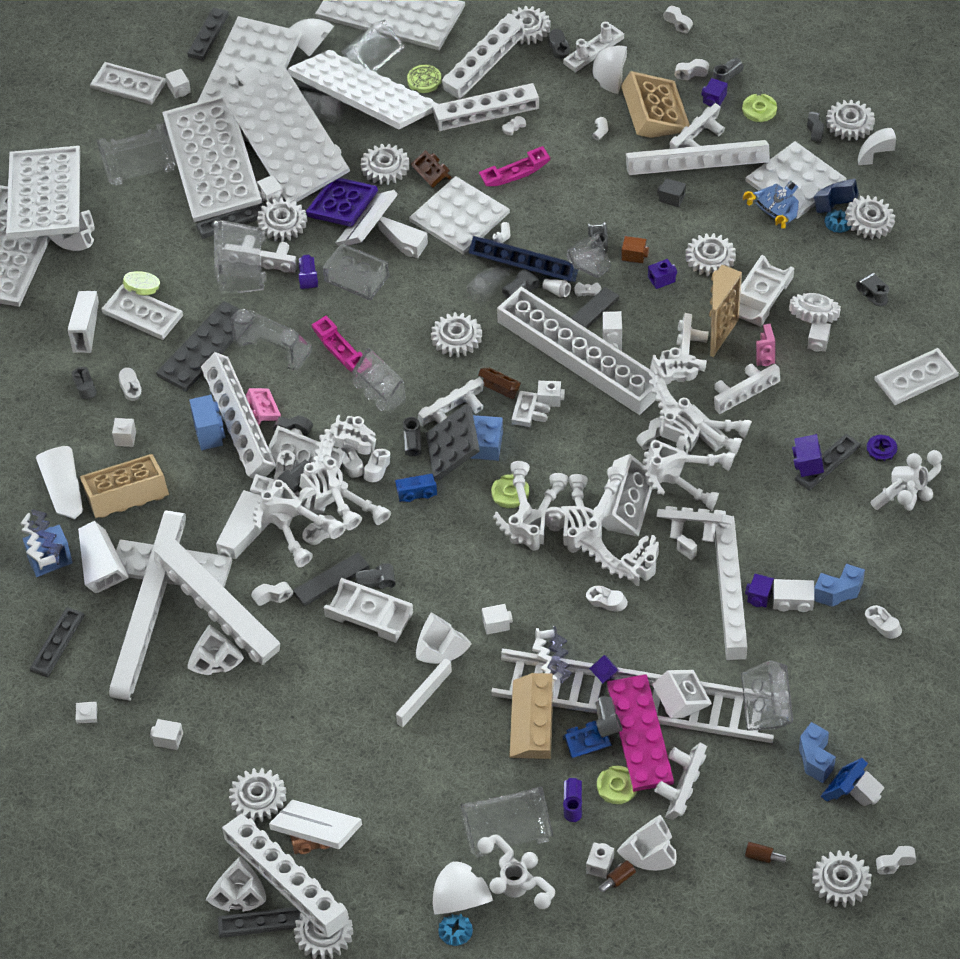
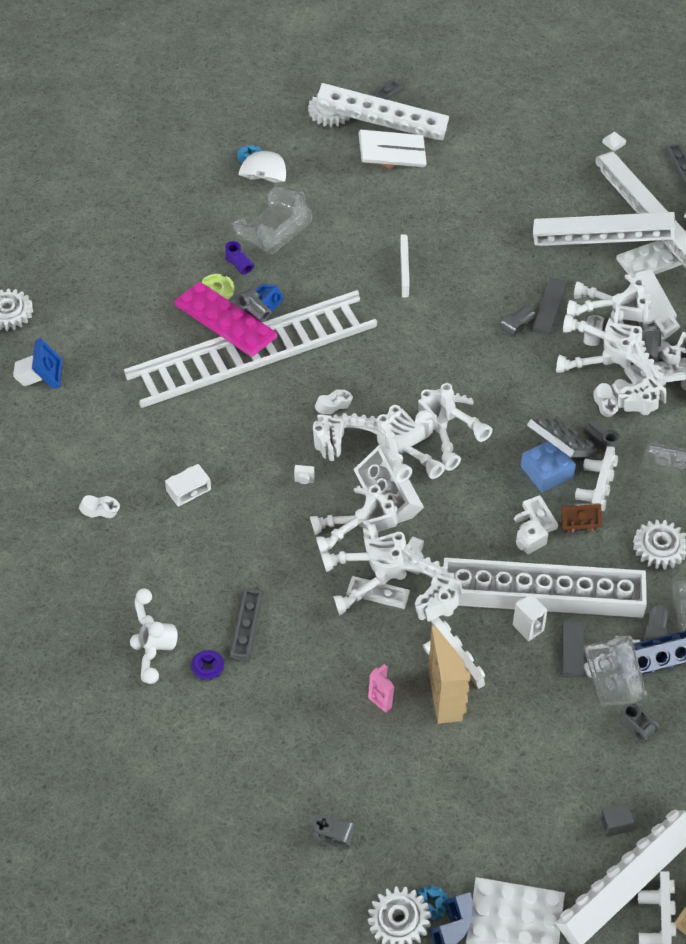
camera: 140 degrees right, 0 degrees up
white brick [150,719,183,750] -> none
white brick [188,625,244,675] -> none
white brick [206,856,266,912] -> none
white gear [229,768,286,822] -> none
white piece [251,582,293,606] -> none
white piece [324,578,413,643] -> none
blue bracket [395,473,437,502] -> none
white brick [416,613,471,664] -> none
white wheel [477,835,555,909] -> none
white brick [482,604,513,634] -> none
yellowish green tile [491,474,529,508] -> none
tan slope [510,673,554,759] -> none
piece [532,626,572,683] -> none
white brick [586,843,614,879] -> none
dark purple brick [589,655,620,684] -> none
reddish brown piece [599,860,636,892] -> none
white brick [617,815,676,871] -> none
dark orange brick [622,236,649,263] -> none
dark purple brick [648,259,677,289] -> none
white slope [652,670,712,718] -> none
white plate [655,742,707,820] -> none
white plate [657,506,733,542] -> none
white gear [686,233,736,276] -> none
white plate [714,364,780,414] -> none
white brick [715,516,747,660] -> none
white piece [739,255,794,327] -> none
clear slope [741,660,793,731] -> none
medium blue torso [743,181,799,229] -> none
dark purple brick [745,574,774,607] -> none
reddish brown piece [745,842,786,863] -> none
white gear [789,293,841,324] -> none
dark purple brick [792,434,824,477] -> none
medium blue brick [799,722,836,783] -> none
white brick [807,321,831,352] -> none
medium blue brick [814,564,865,607] -> none
white axle [870,478,907,510] -> none
white tile [874,348,959,405] -> none

